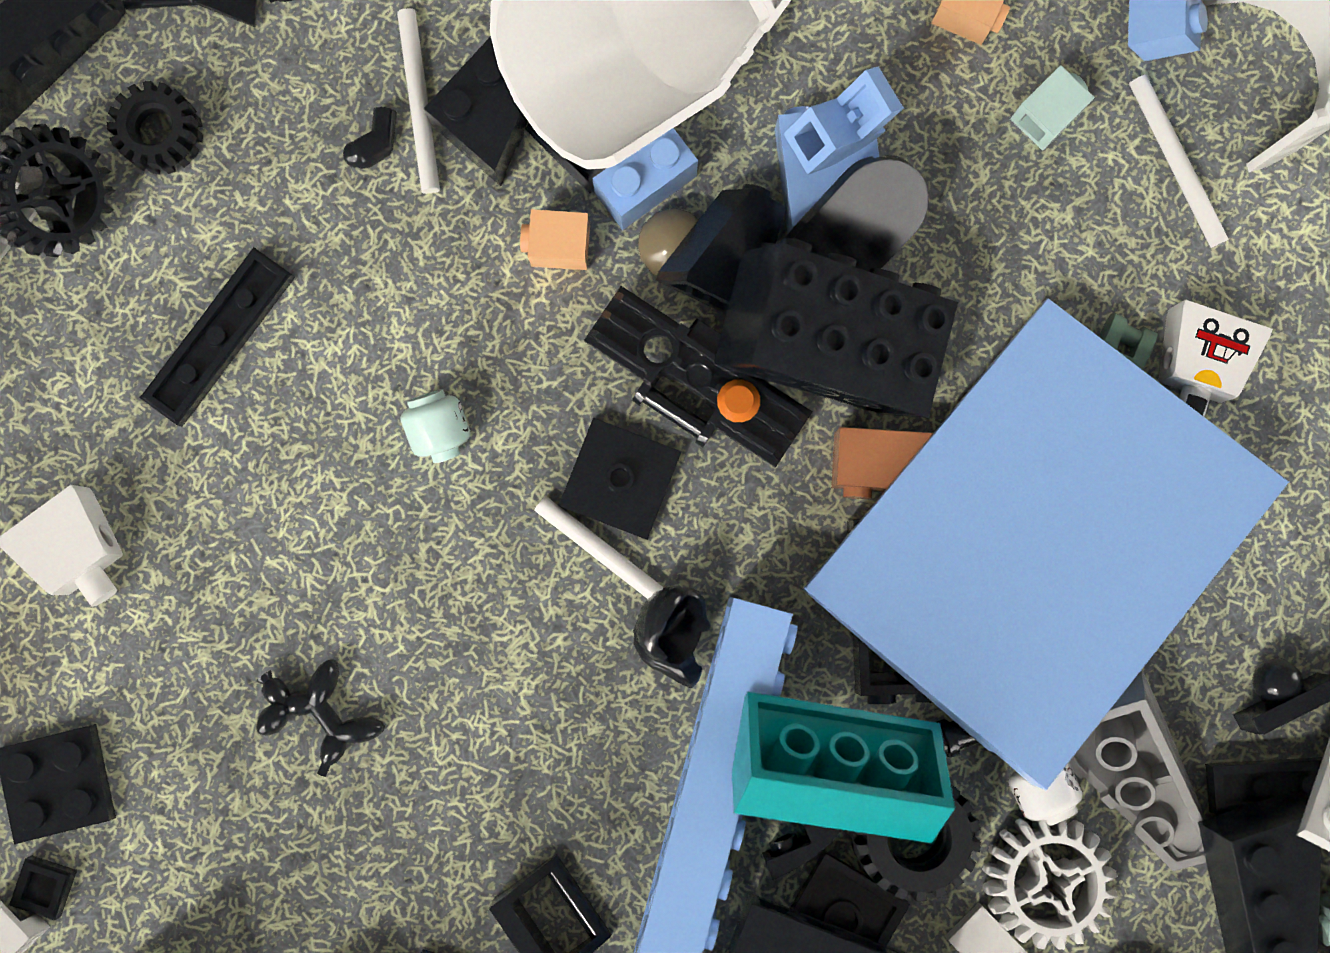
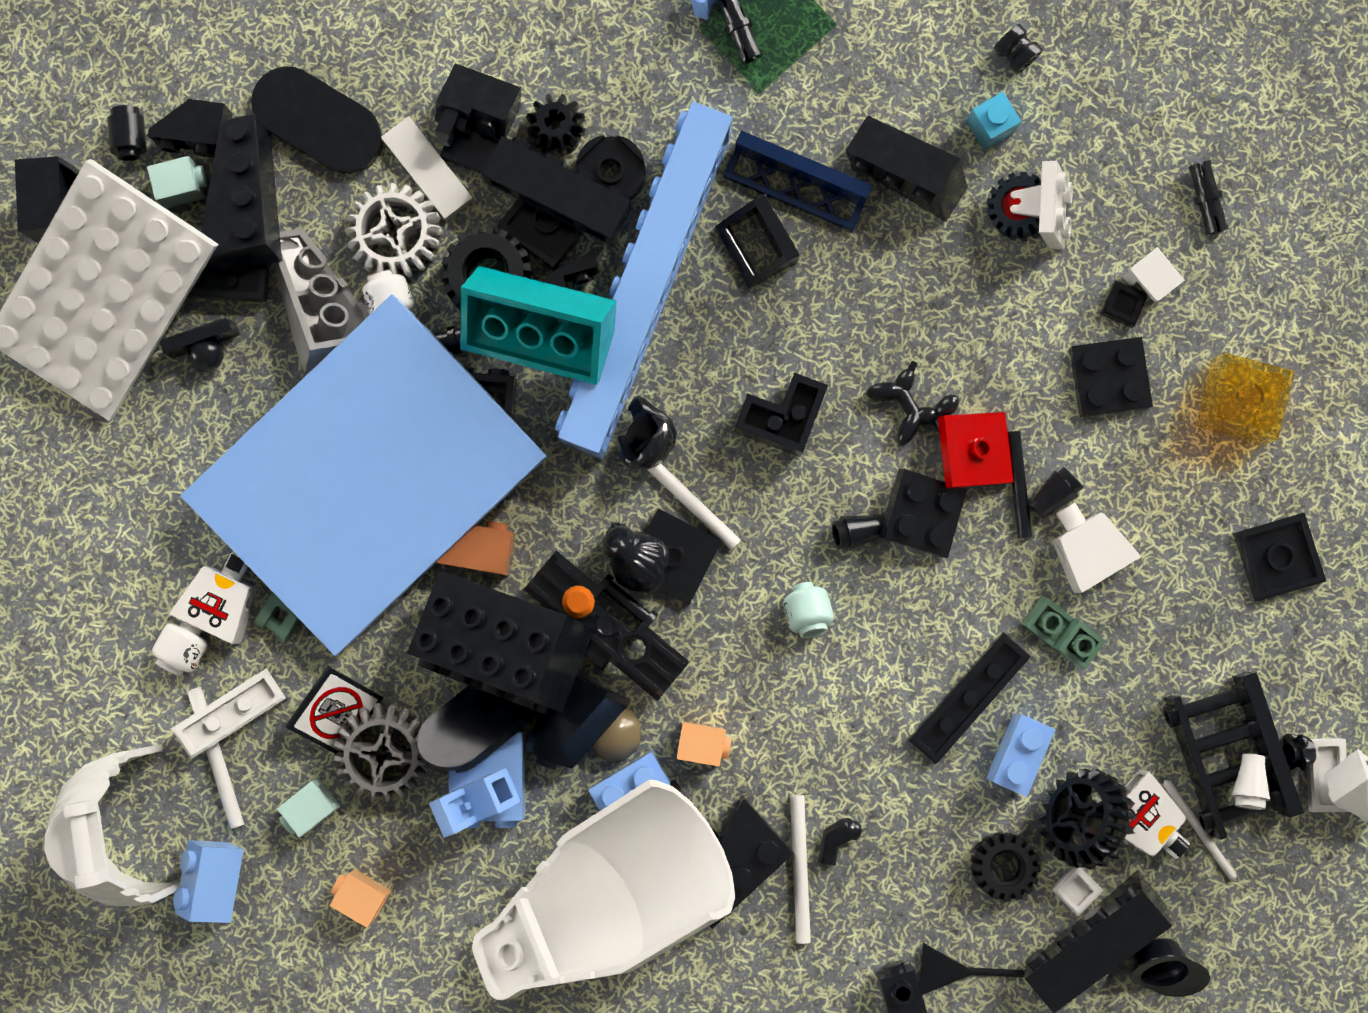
camera: 170 degrees left, 0 degrees up
none -> white head [152,621,208,676]
none -> white tile [171,668,286,759]
none -> piece [285,666,384,754]
none -> light grey gear [332,703,427,802]
none -> black hair [602,522,670,593]
none -> black brick [734,372,828,457]
none -> black cone [832,515,885,551]
none -> black plate [879,469,967,558]
none -> red plate [937,412,1014,489]
none -> light blue brick [986,713,1056,797]
none -> black bar [1008,431,1032,539]
none -> sand green slope [1021,596,1106,670]
none -> black cone [1029,467,1084,519]
none -> white tile [1050,867,1104,916]

